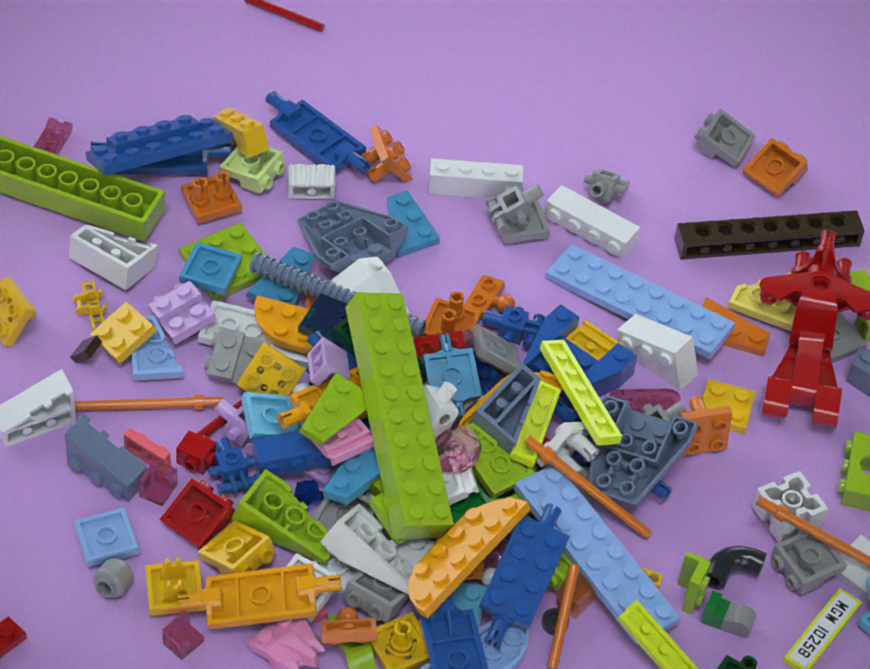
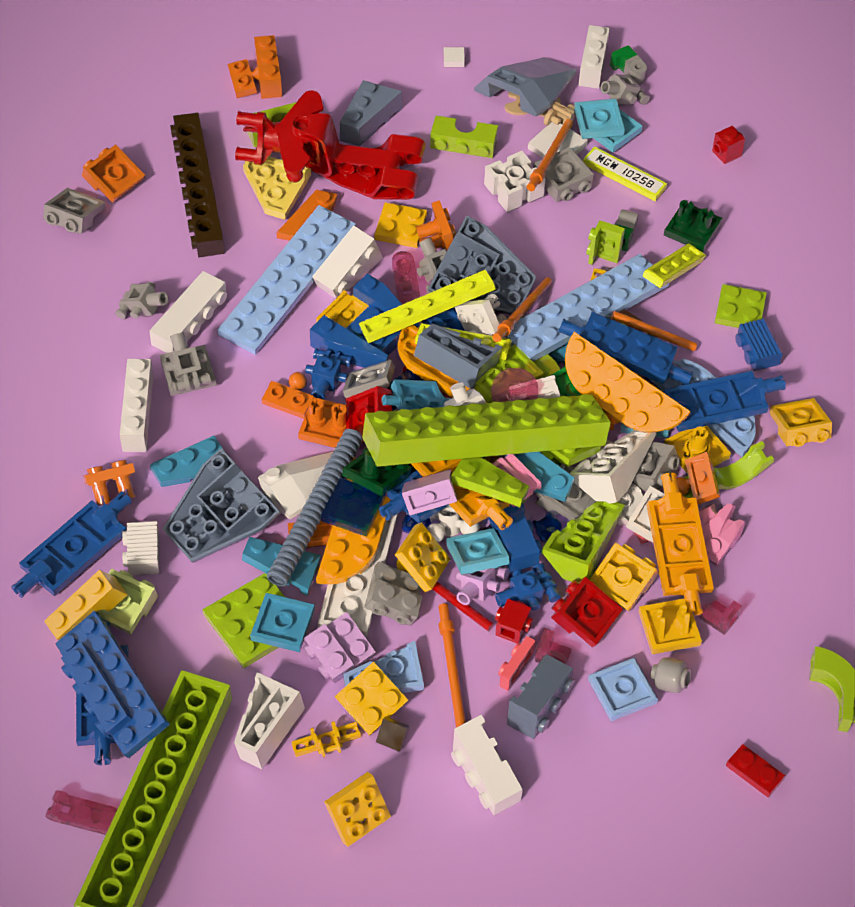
camera: 90 degrees left, 5 degrees up
orange plate [181,171,242,224] -> none
black cylinder [707,545,767,589] -> none

